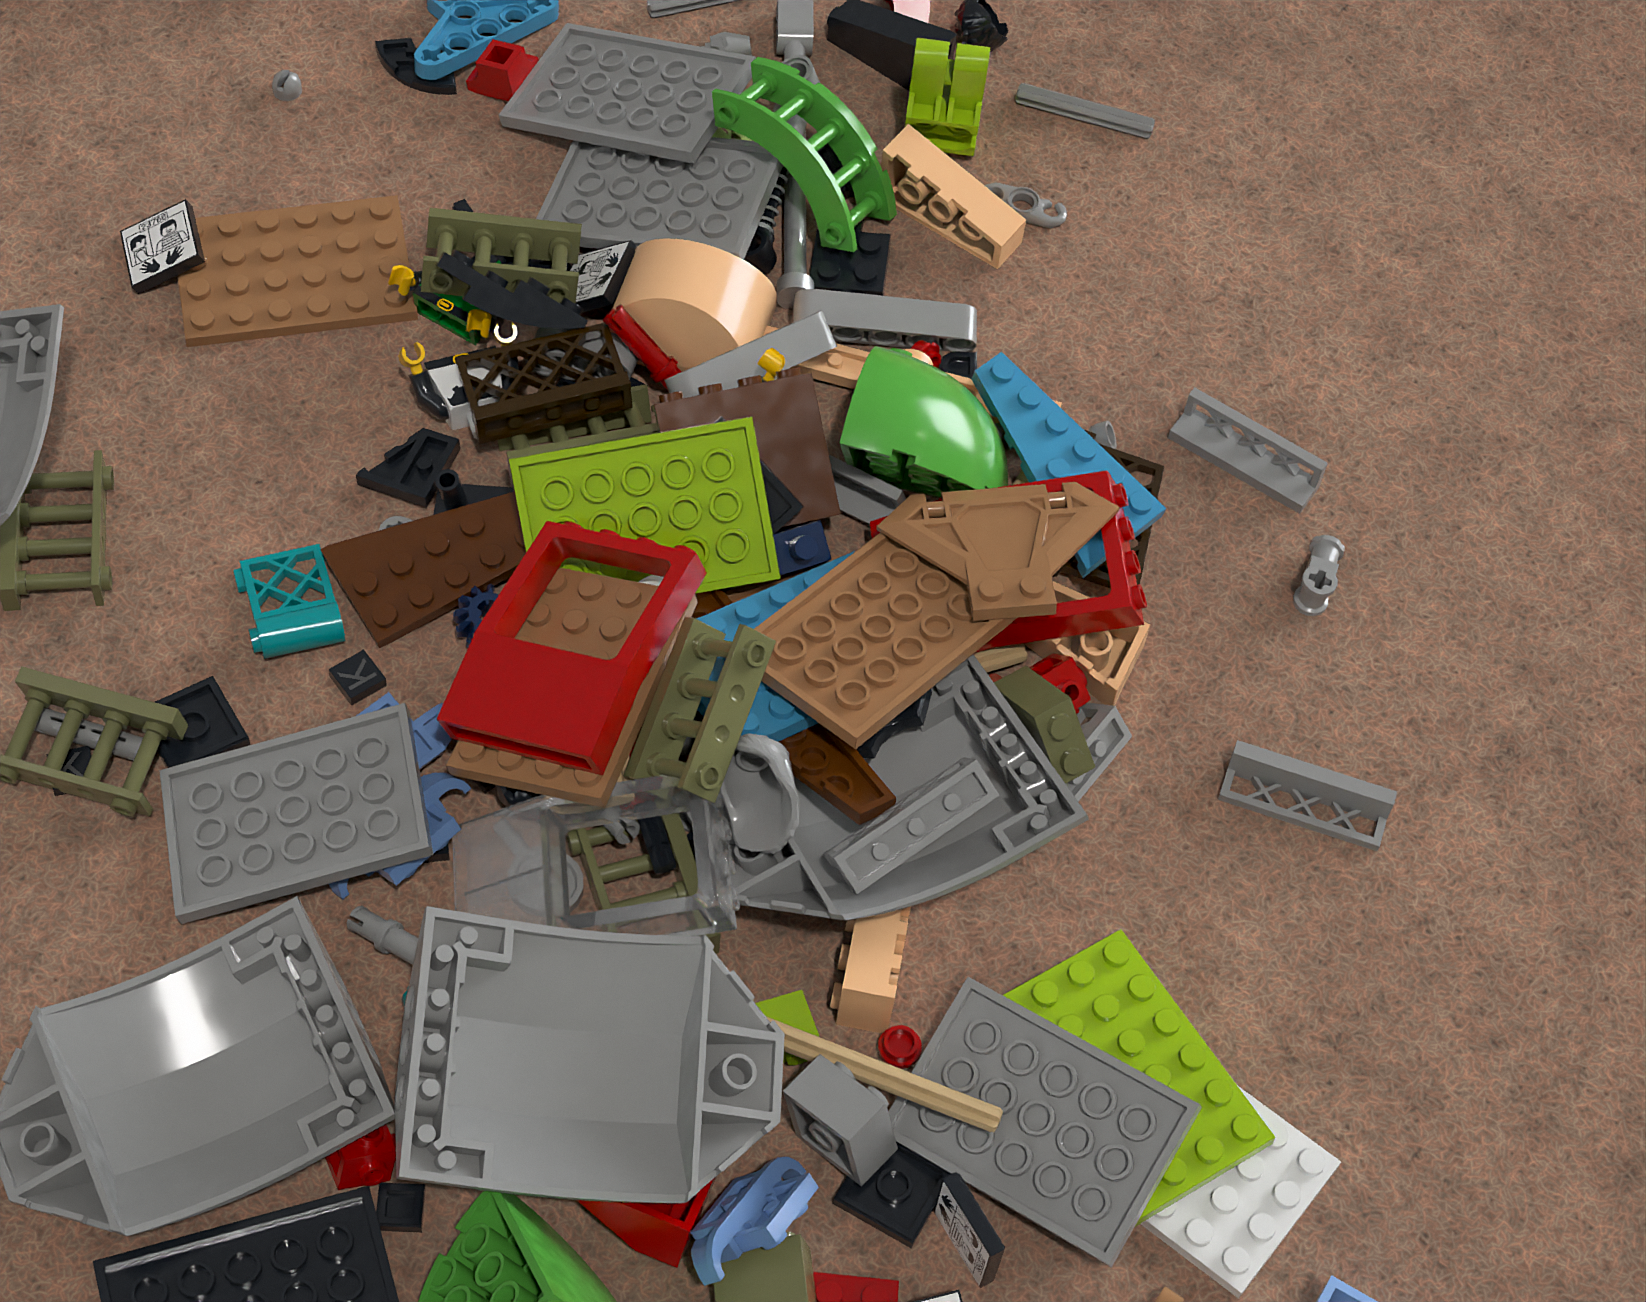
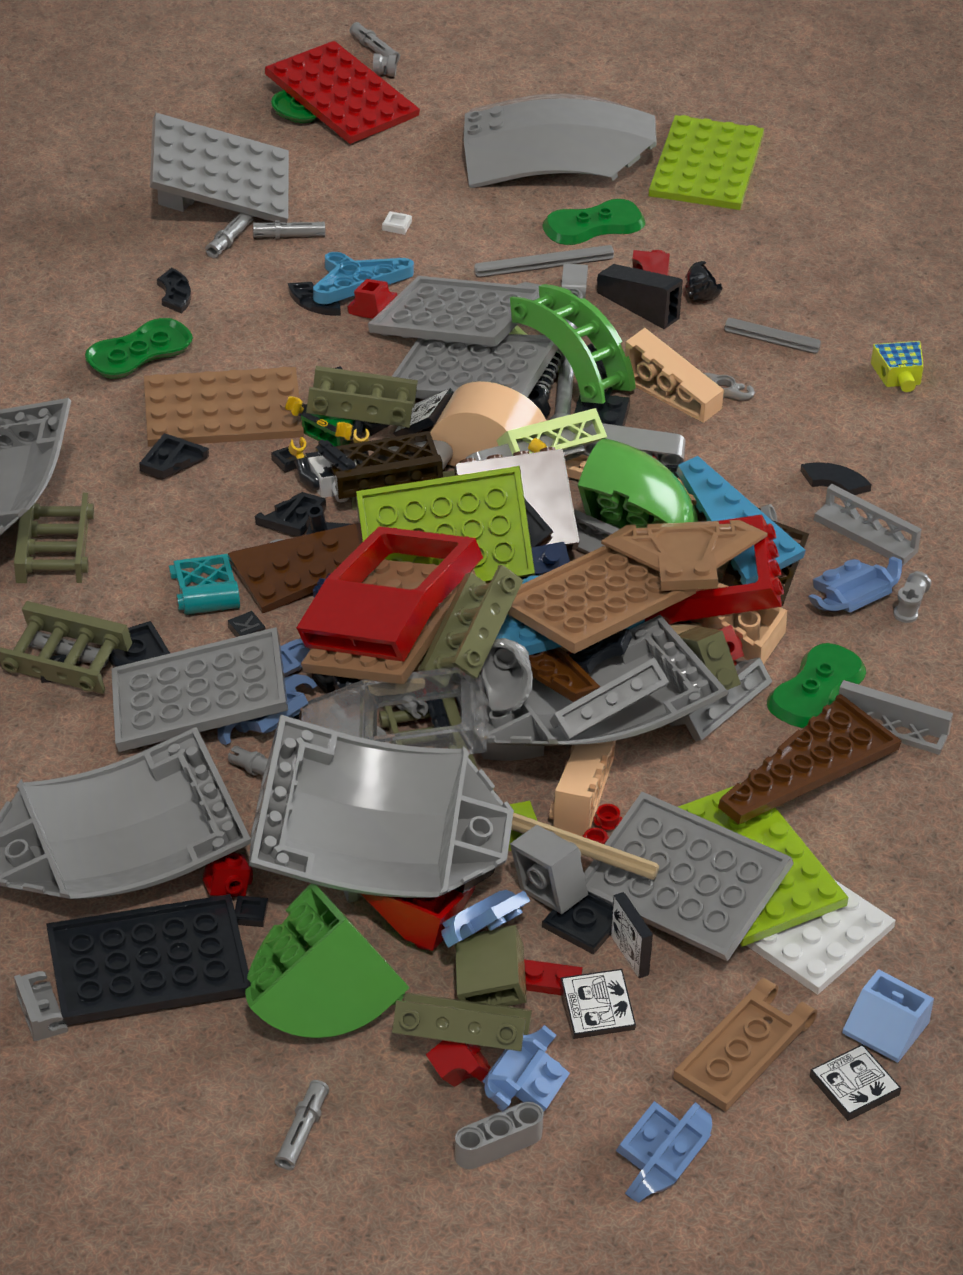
camera: 10 degrees right, 15 degrees down
tile [120,199,205,294] -> none
light grey hinge [272,70,302,101] -> none
black slope [435,249,588,329] -> none
red pin [603,304,682,391] -> none
lime connector [905,38,990,156] -> none
none -> green plate [85,318,193,379]
none -> black wing [139,433,209,479]
none -> black tile [157,267,191,314]
none -> black tile [271,446,305,472]
none -> black axle [315,439,356,471]
none -> yellowish green fence [496,408,607,455]
none -> red plate [593,804,623,831]
none -> reddish brown wing [718,694,902,825]
none -> green plate [767,643,866,728]
none -> black tile [800,462,872,495]
none -> medium blue plate [808,557,902,612]
none -> neon yellow torso [871,341,923,392]

